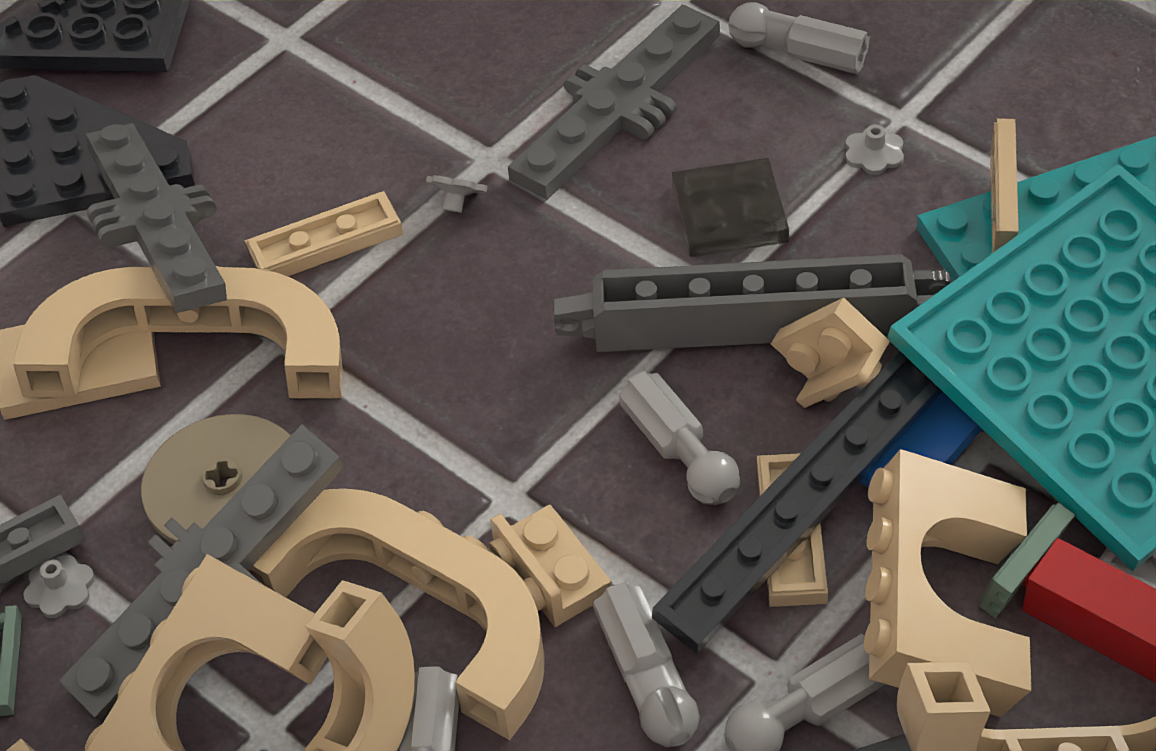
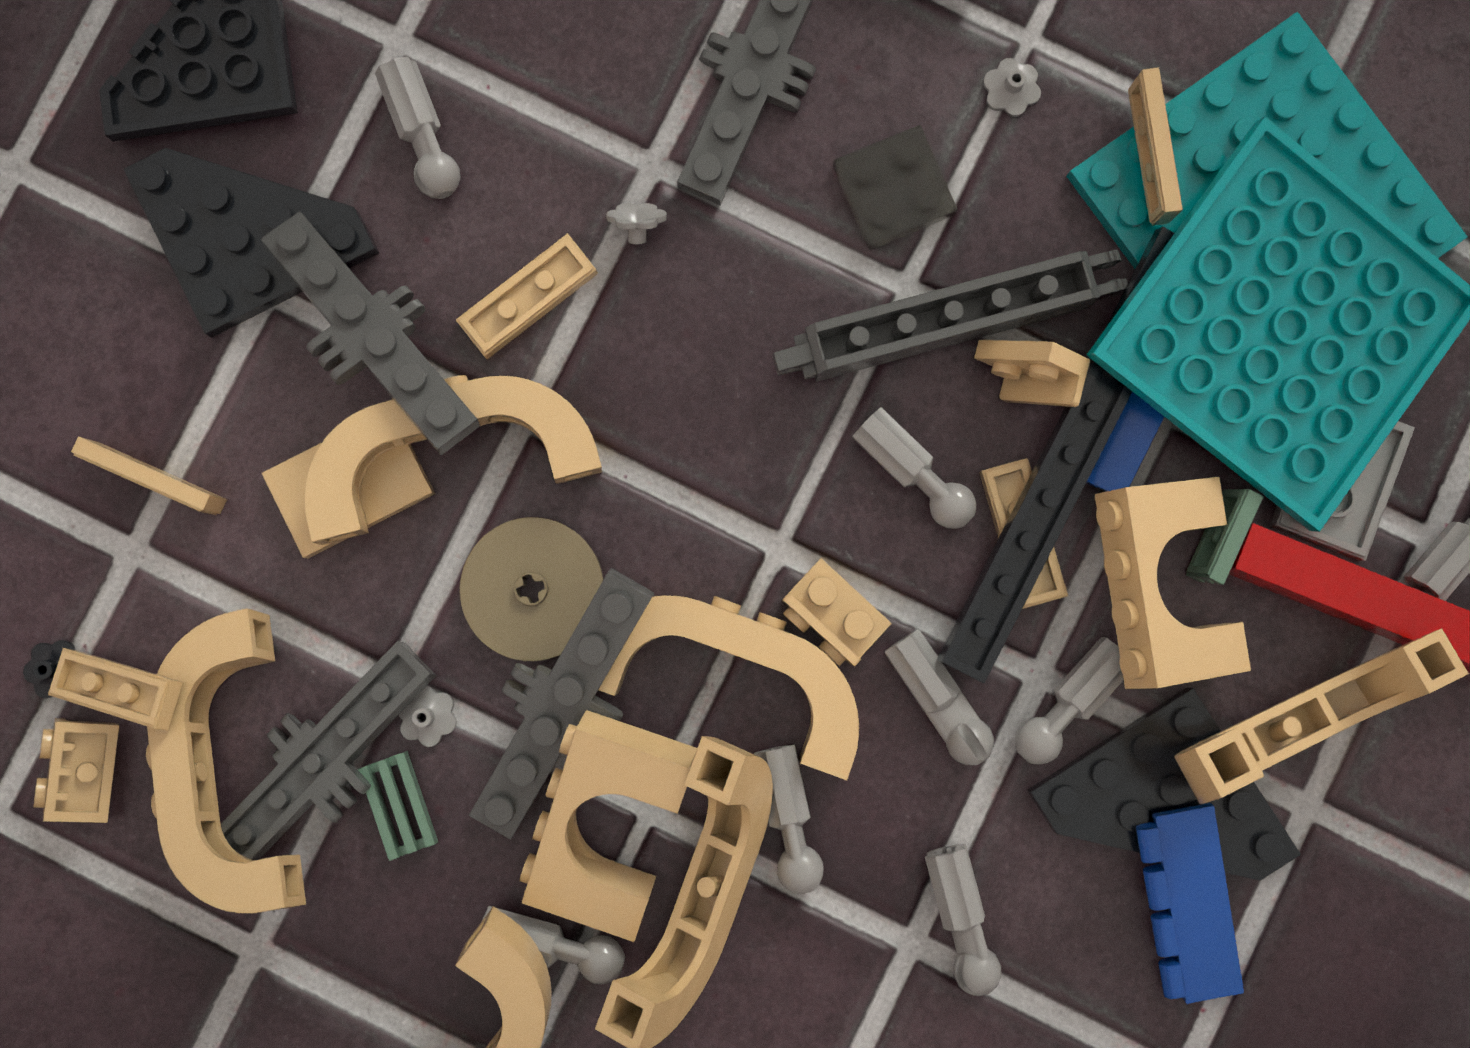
camera: 15 degrees left, 35 degrees up
none -> light grey piece [375,56,461,199]

